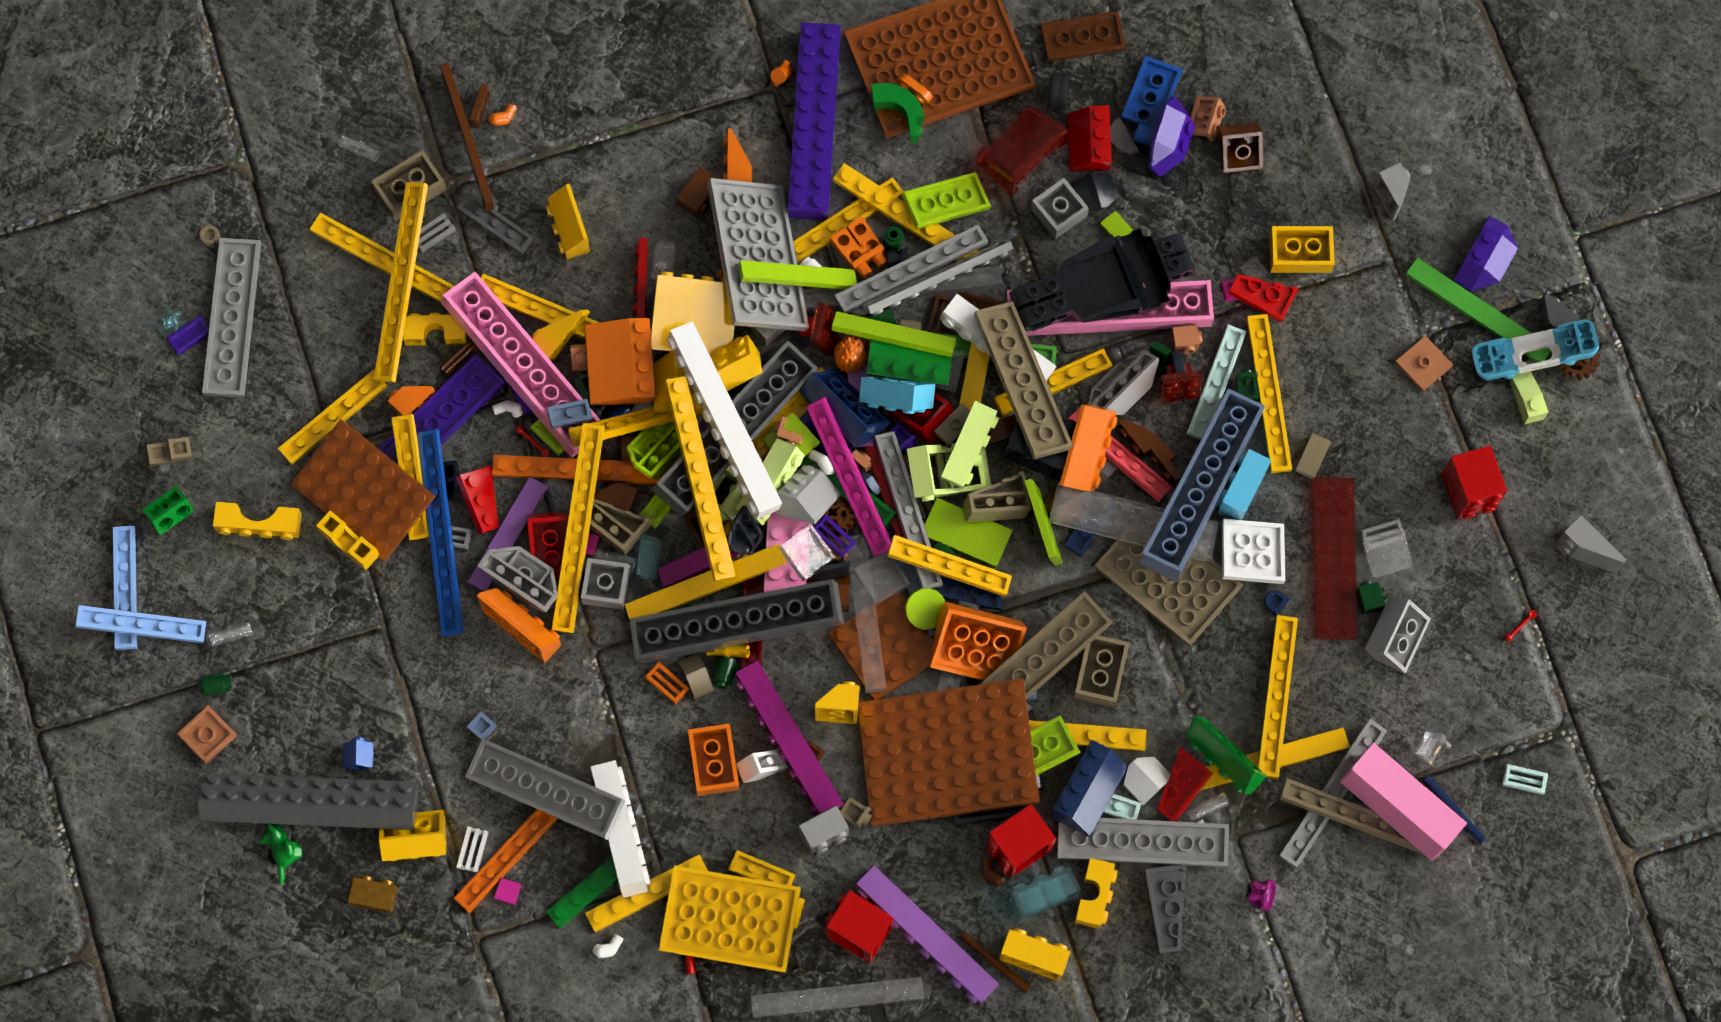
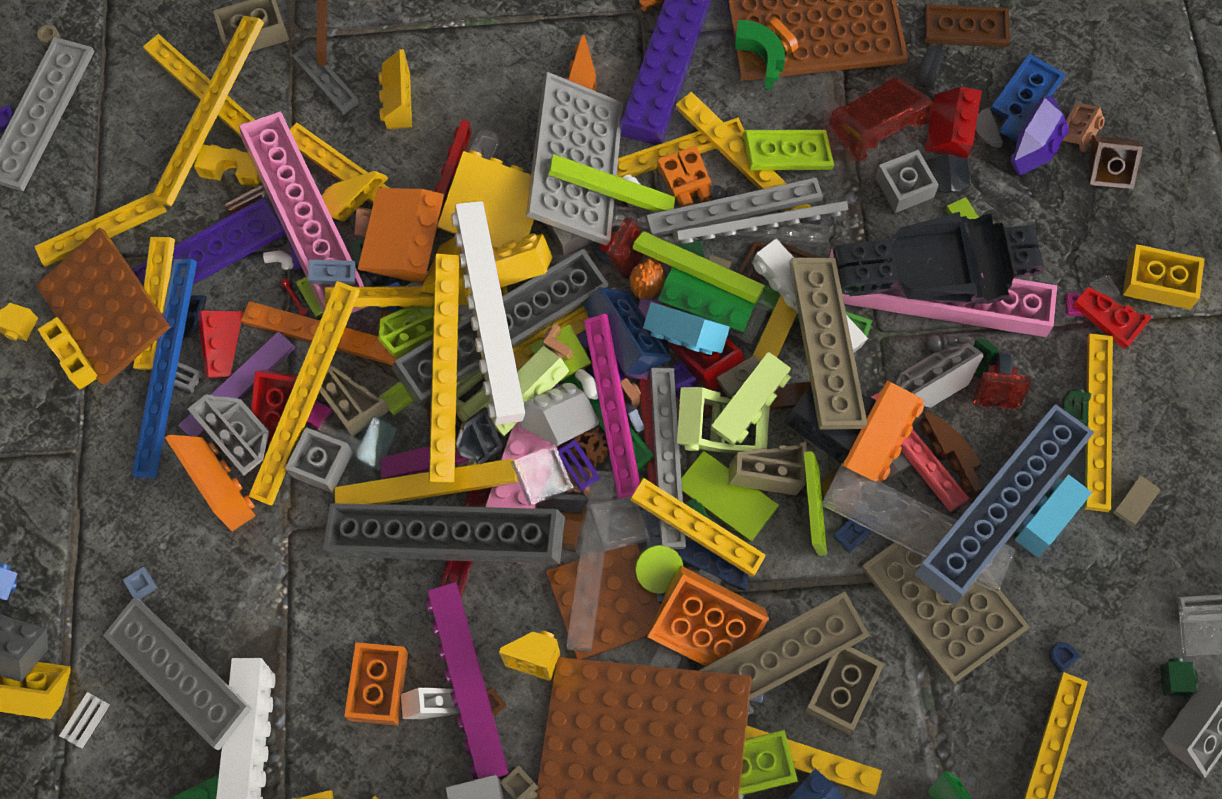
camera: 20 degrees right, 5 degrees down
orange slope [388,386,436,416] -> none
light grey tile [418,213,456,253] -> none
orange tile [454,809,557,913] -> none
dark pink tile [494,878,522,905] -> none
reddish brown slope [594,482,638,512] -> none
orange tile [644,661,690,705] -> none
reddish brown brick [676,167,718,218] -> none
dark tan slope [678,653,714,700] -> none
yellow pin [706,645,750,658] -> none
dark green brick [712,656,737,689] -> none
dark green brick [883,226,904,251] -> none
yellow tile [993,348,1113,417] -> none
nougat brick [1171,325,1202,354] -> none
light aqua tile [1186,325,1247,440] -> none
white plate [1221,519,1285,584] -> none
clear red plate [1312,477,1358,640] -> none

